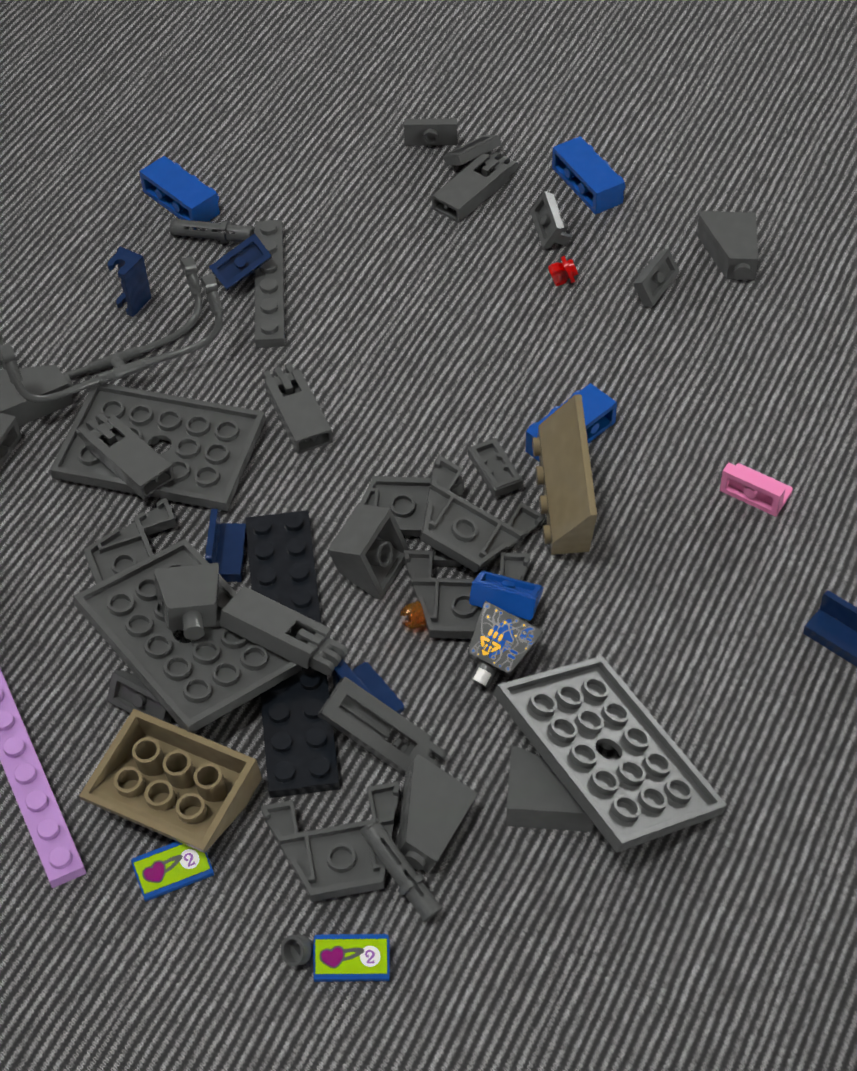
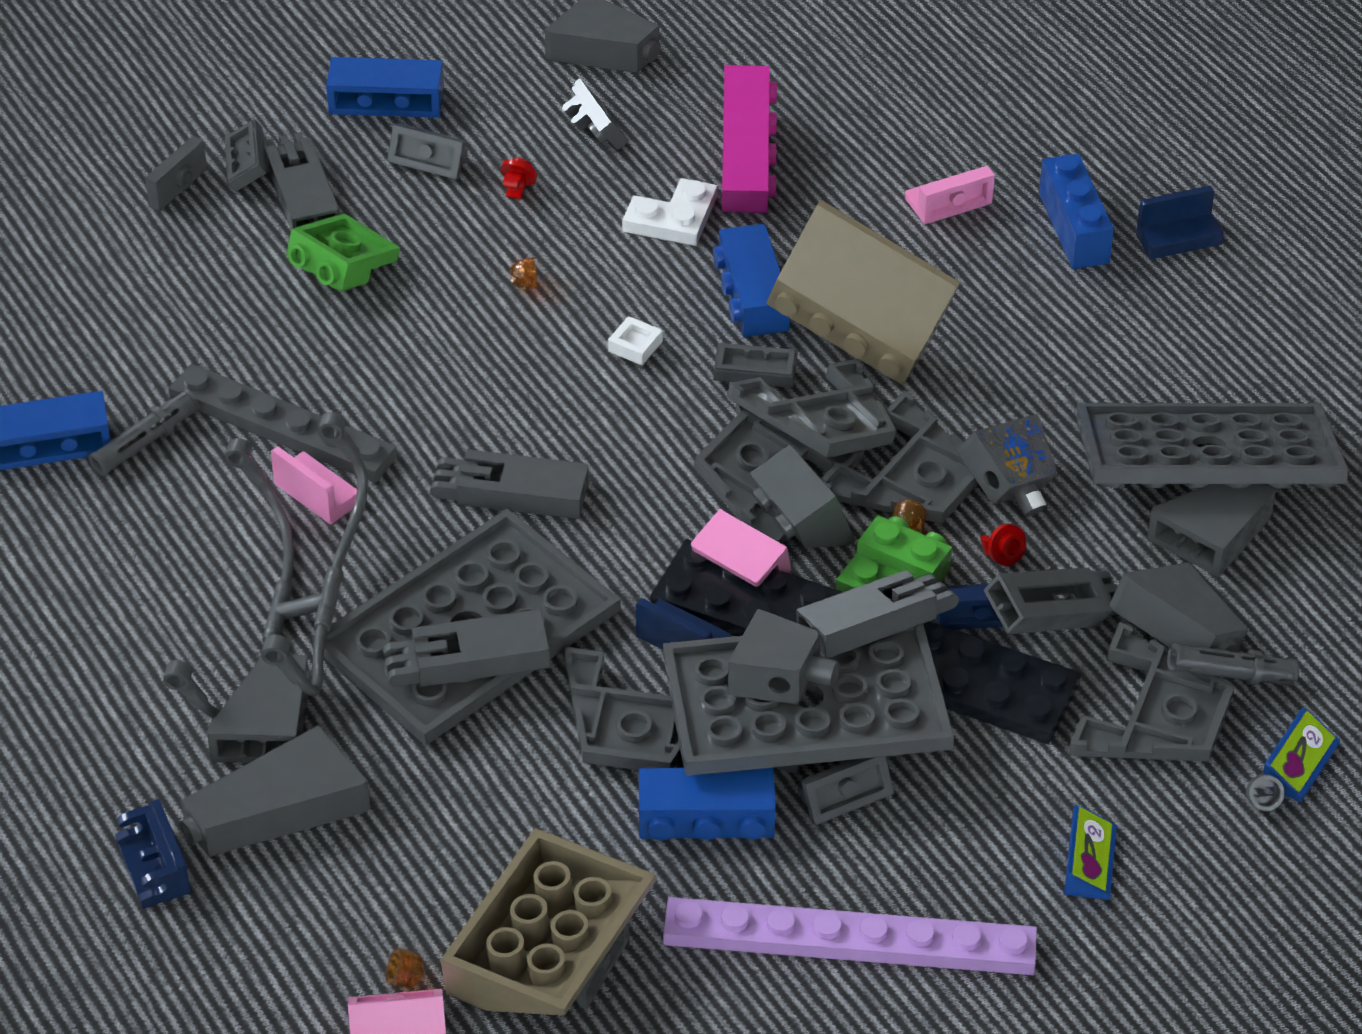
camera: 60 degrees left, 5 degrees down
dark tan slope [79,709,262,853] -> none
dark blue hinge [108,246,152,317] -> none
dark blue panel [209,233,272,292] -> none
blue slope [469,571,544,620] -> none
none -> bright pink panel [271,446,357,525]
none -> bright green plate [286,213,400,291]
none -> clear orange hinge [509,257,538,290]
none -> white plate [608,316,663,365]
none -> white plate [622,178,717,246]
none -> blue brick [639,767,775,840]
none -> bright pink panel [691,509,792,587]
none -> dark pink wedge [722,65,777,213]
none -> bright green plate [836,515,952,592]
none -> red plate [980,523,1026,566]
none -> blue brick [1039,153,1114,269]

